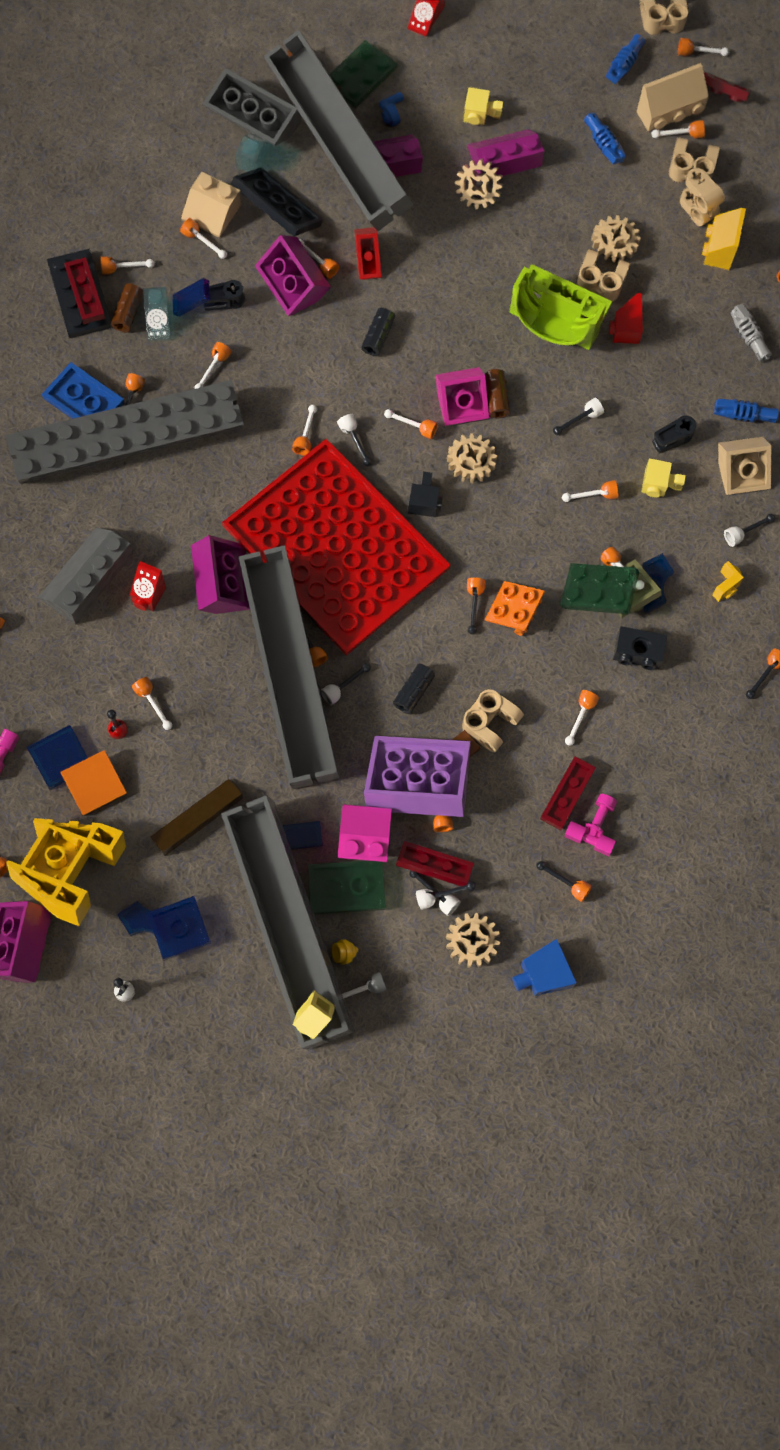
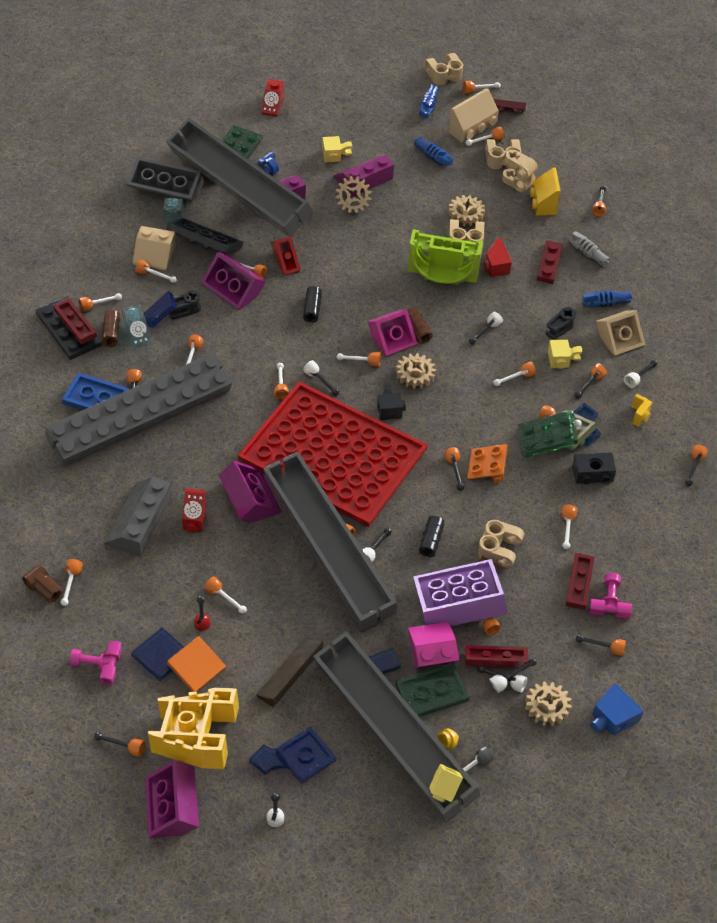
camera: 15 degrees left, 20 degrees down
none -> dark red plate [536,240,563,284]
none -> hinge [575,364,607,399]

